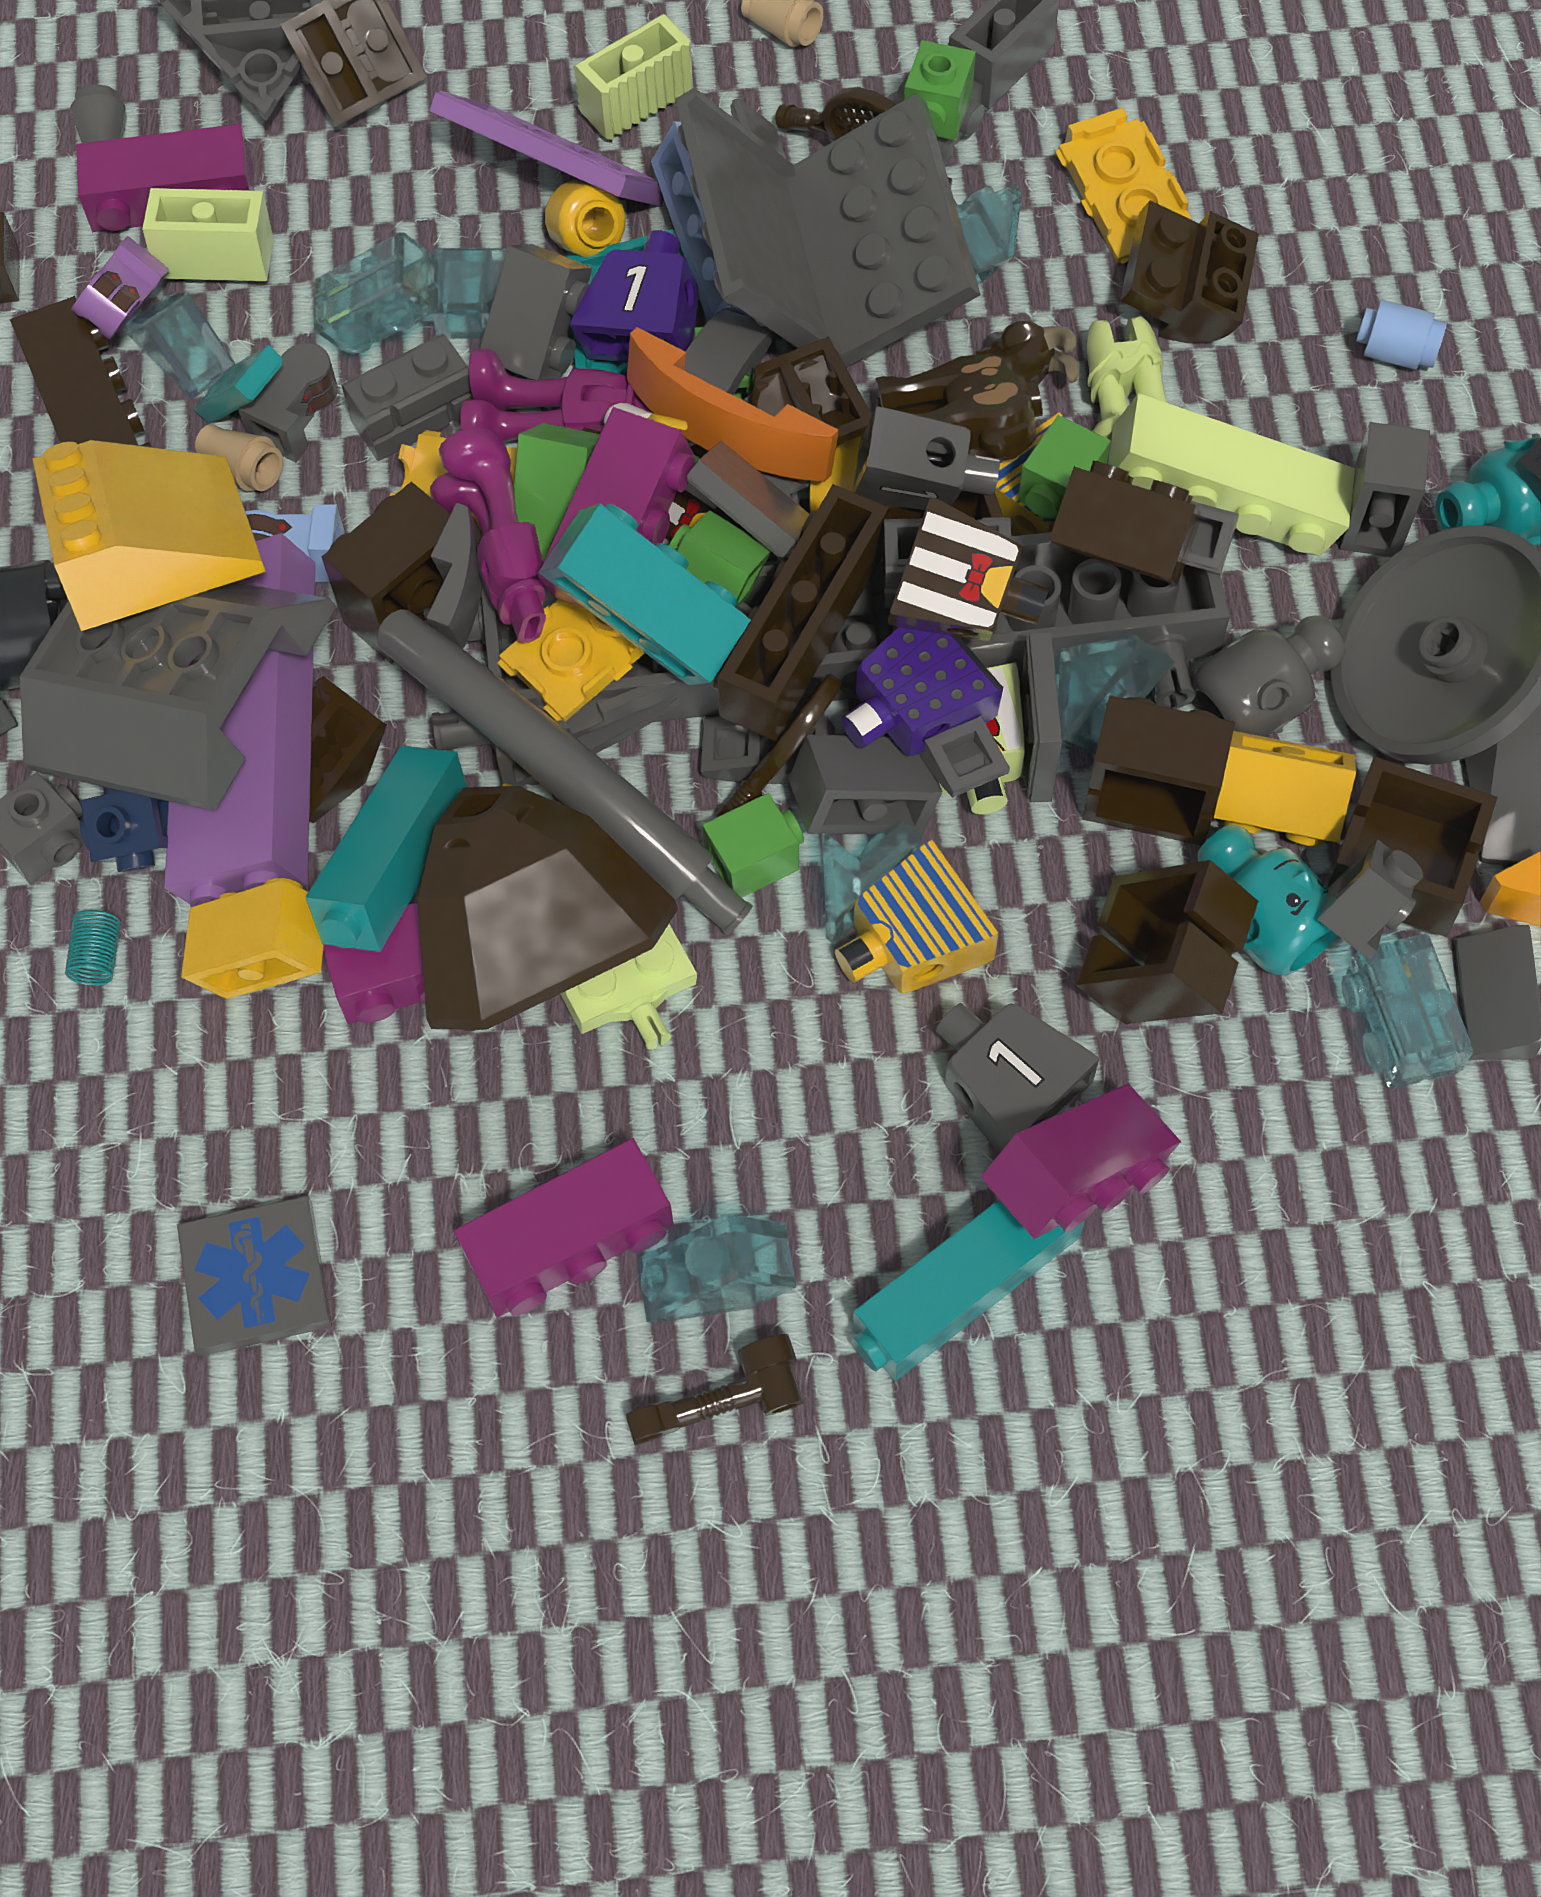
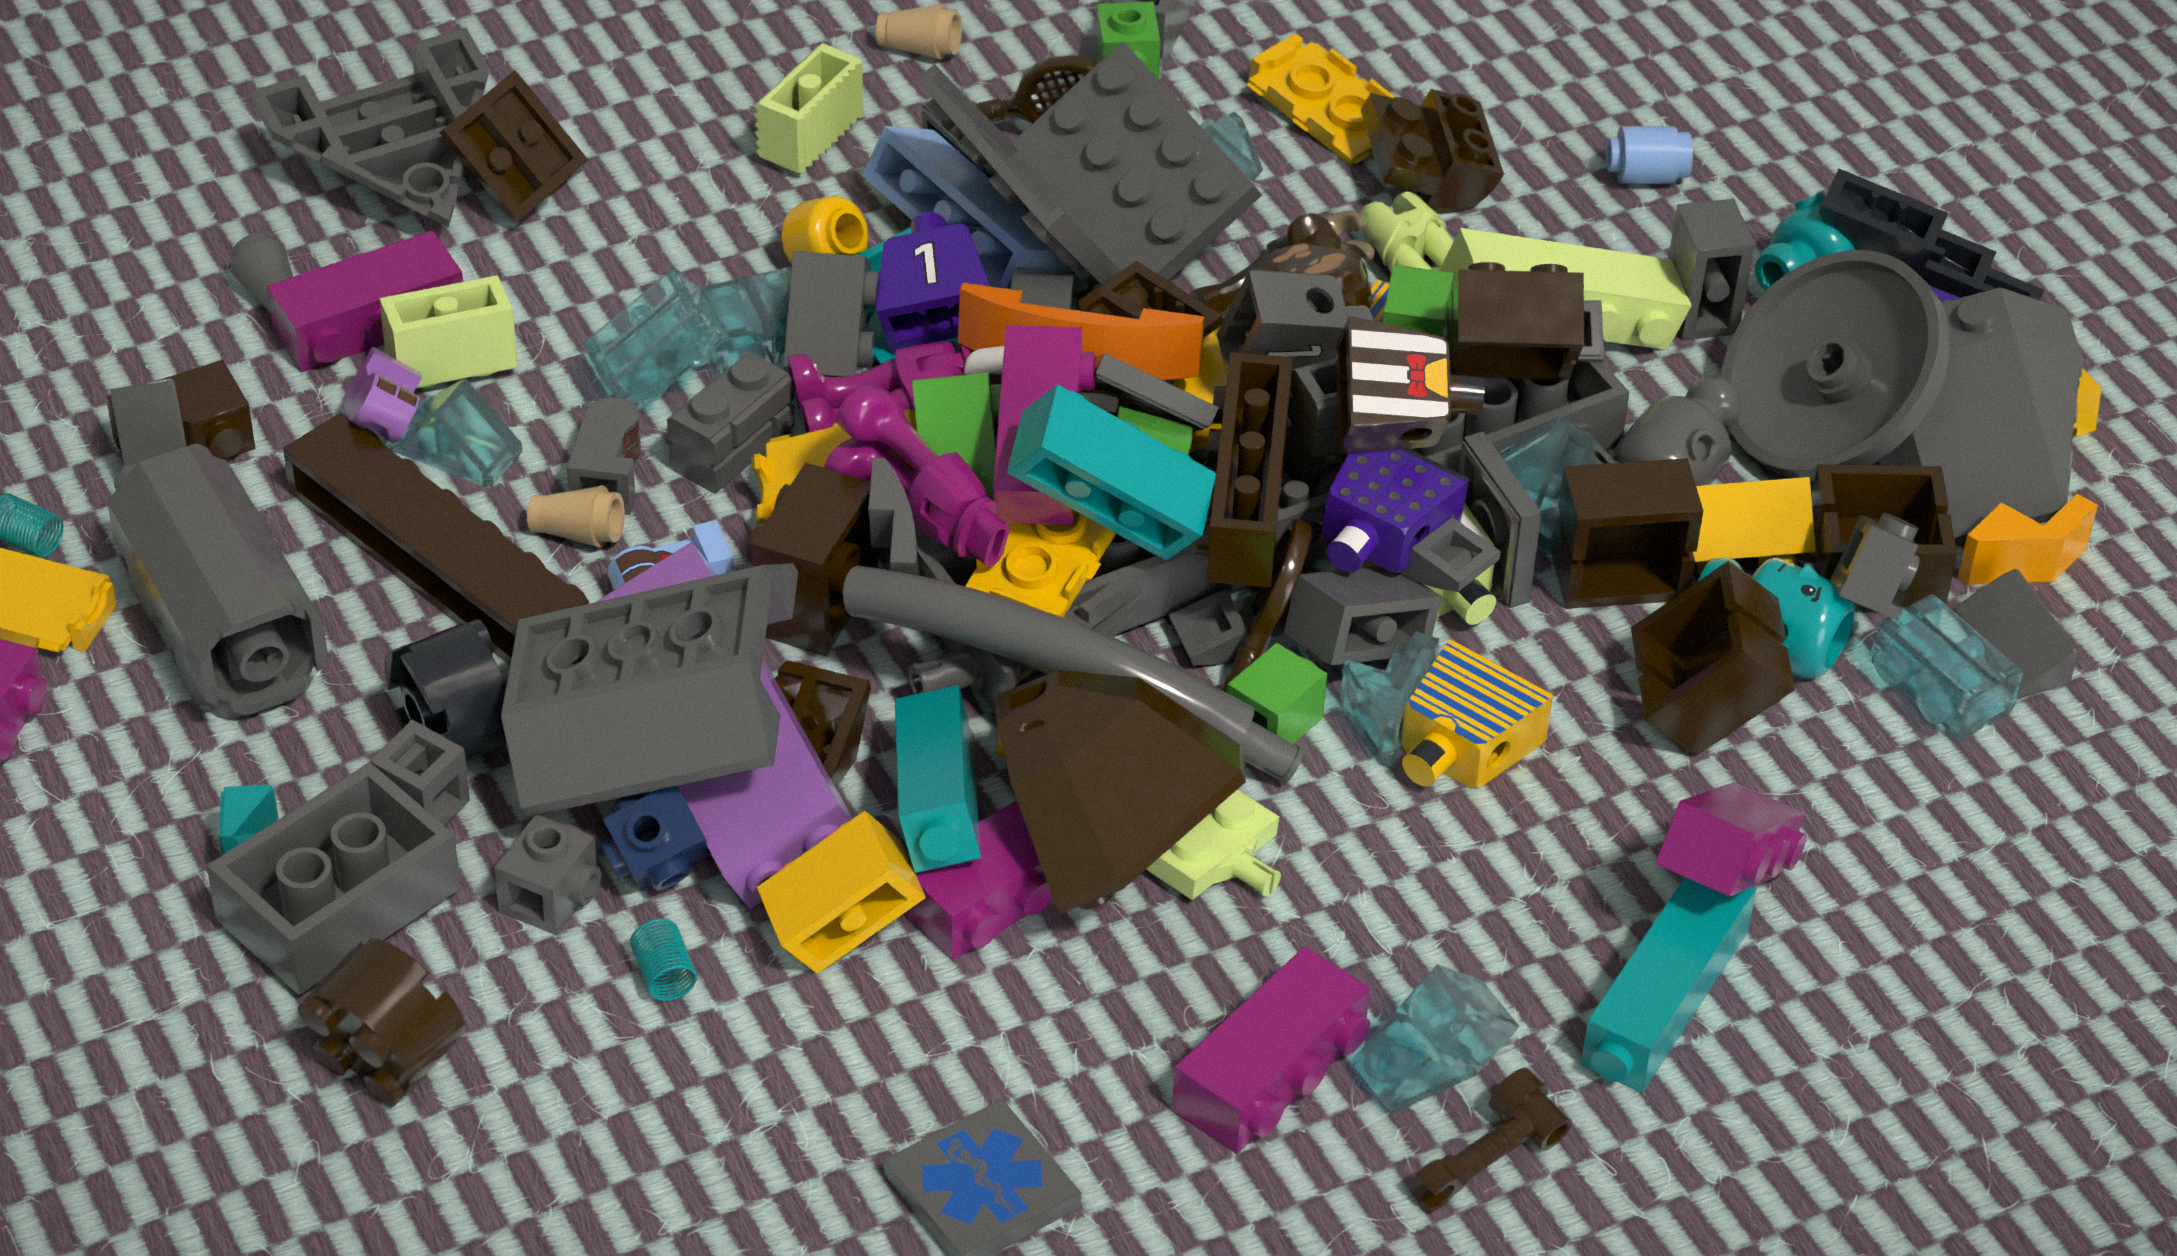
camera: 25 degrees left, 20 degrees down
yellow slope [32,440,266,631] -> none
teal tile [193,344,283,423] -> none
medium lavender tile [429,91,664,206] -> none
dark grey torso [936,1003,1099,1154] -> none

